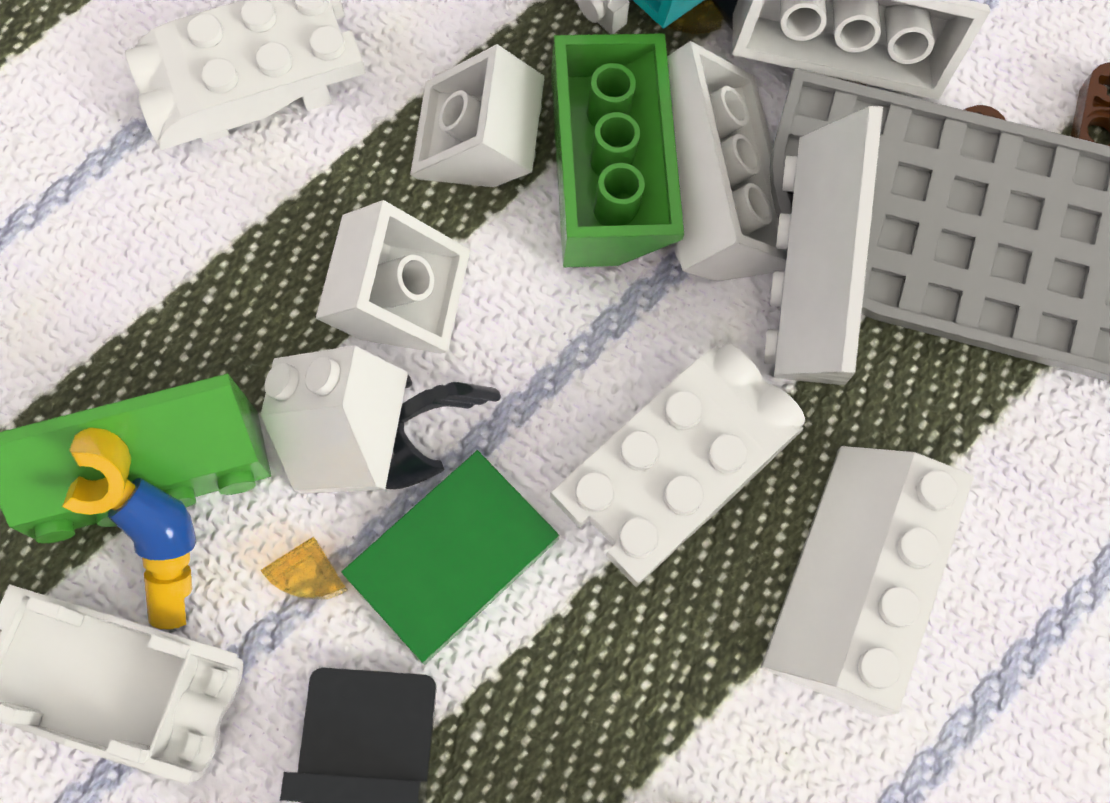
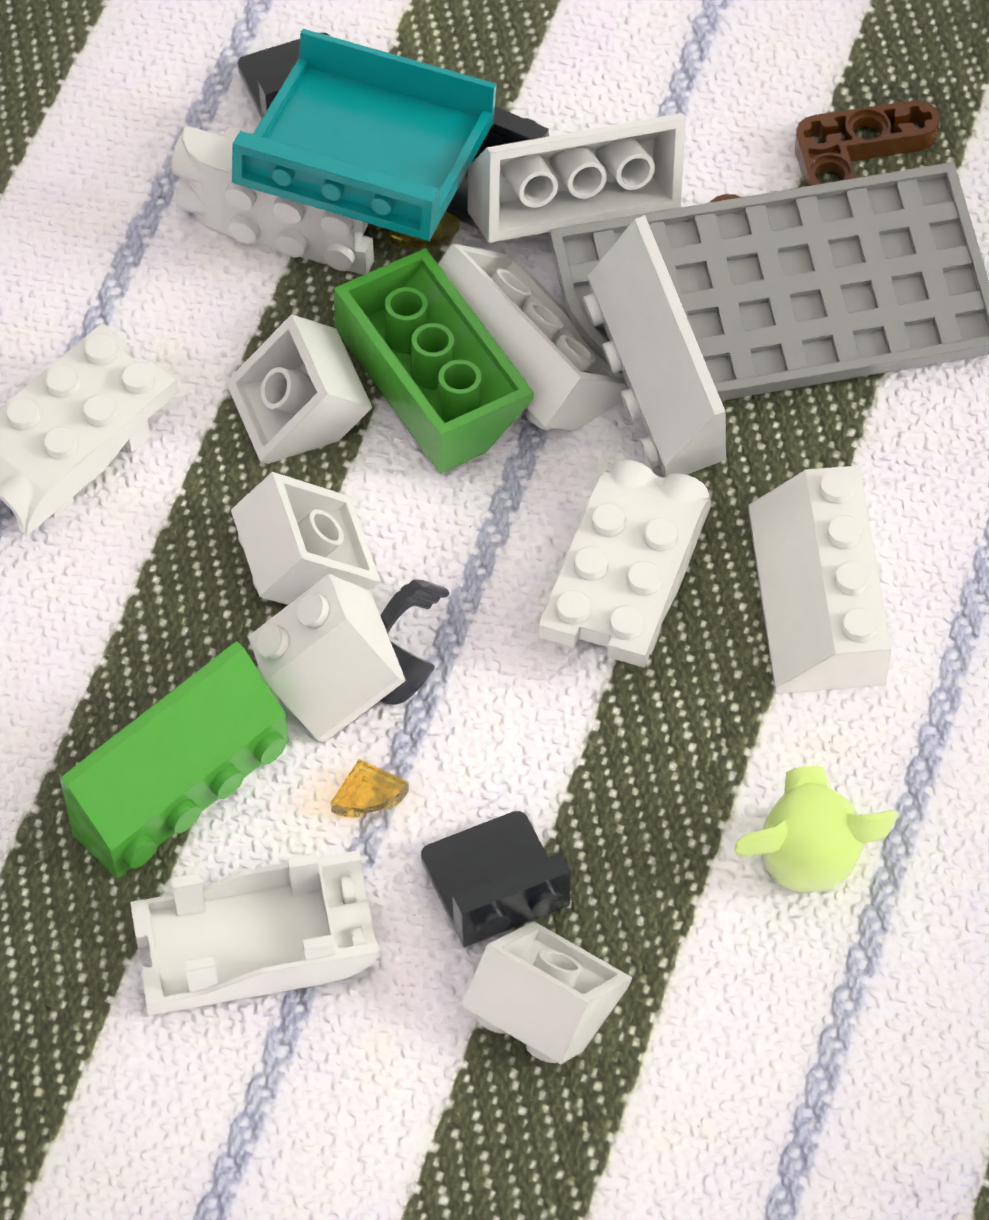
camera: 25 degrees left, 15 degrees down
yellow piece [62,428,196,630] -> none
green tile [341,450,560,665] -> none

